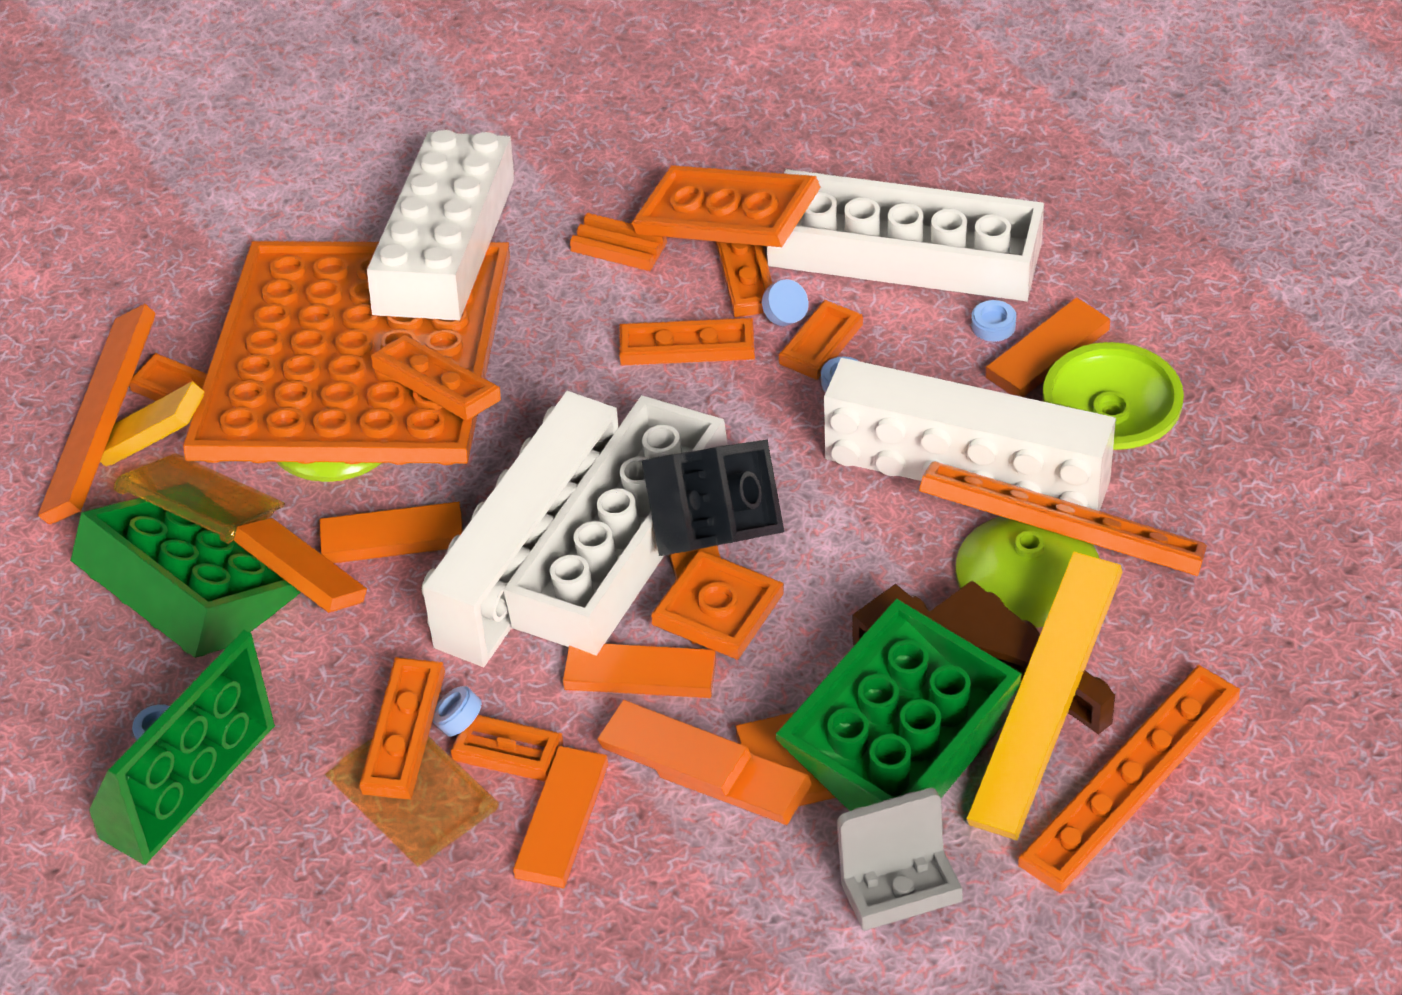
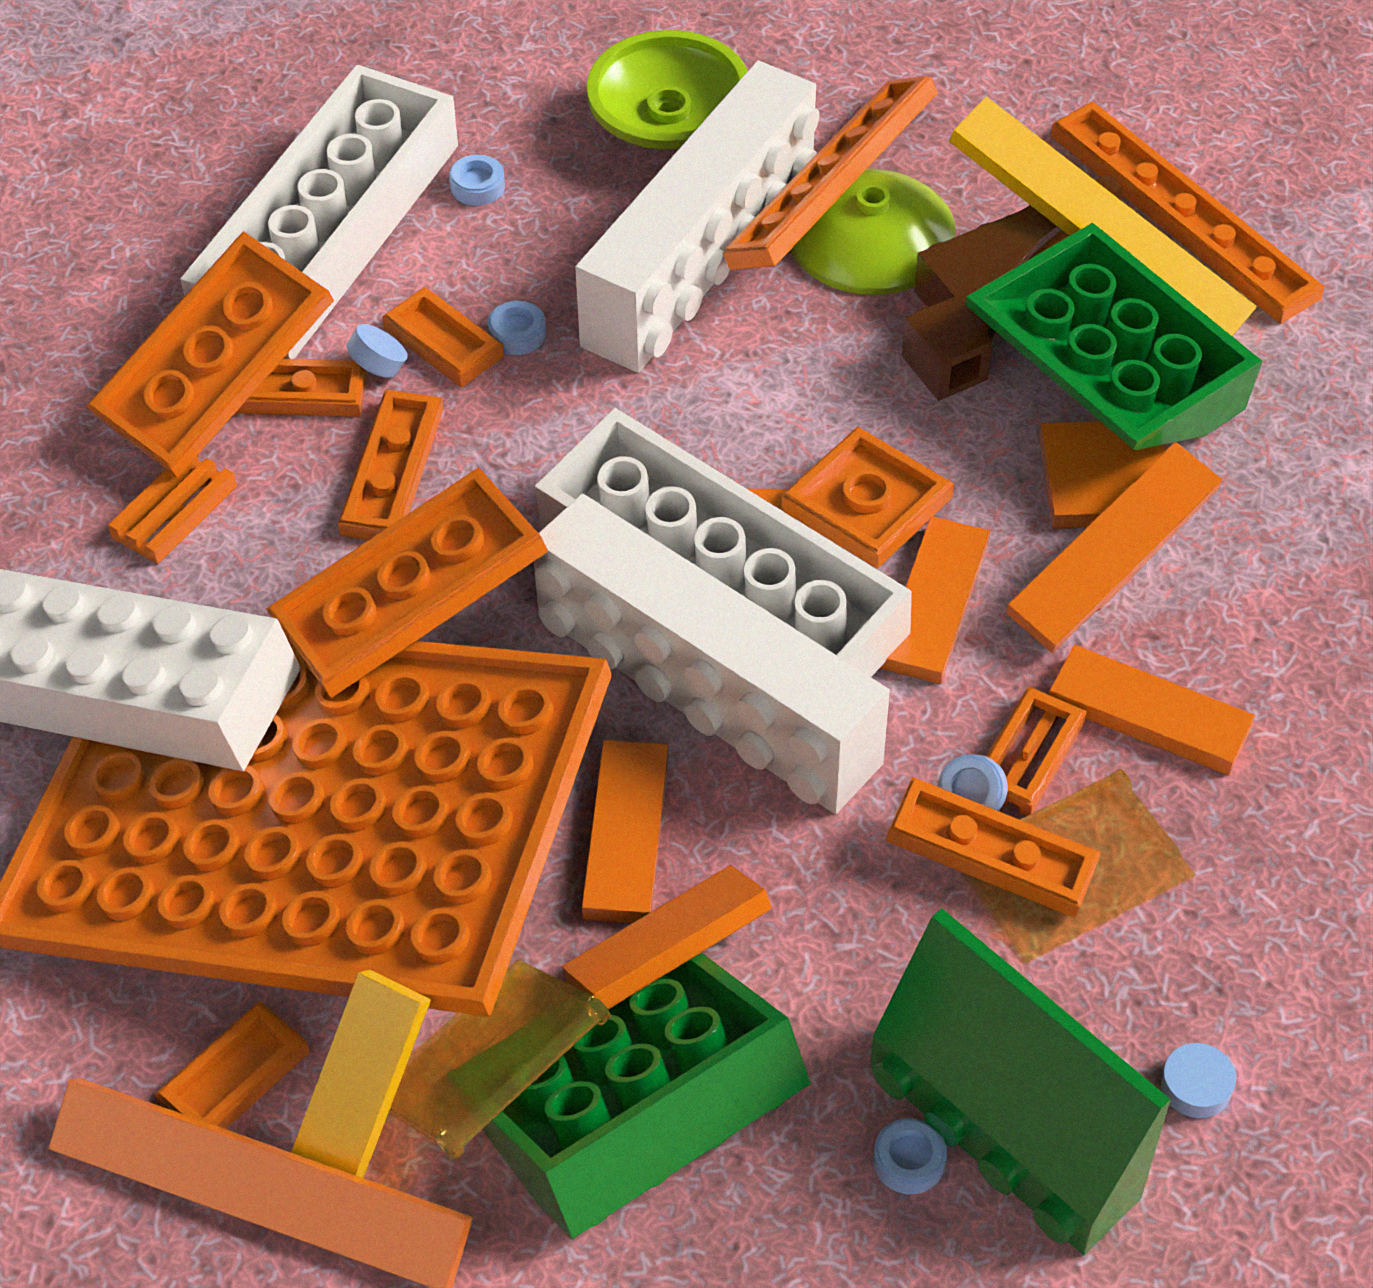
camera: 80 degrees left, 5 degrees up
orange tile [371,335,501,421] -> none
black slope [641,439,784,556] -> none
light grey bracket [837,788,963,931] -> none
orange tile [985,297,1110,397] -> none
none -> orange tile [266,467,548,698]
none -> light blue tile [1161,1043,1236,1118]

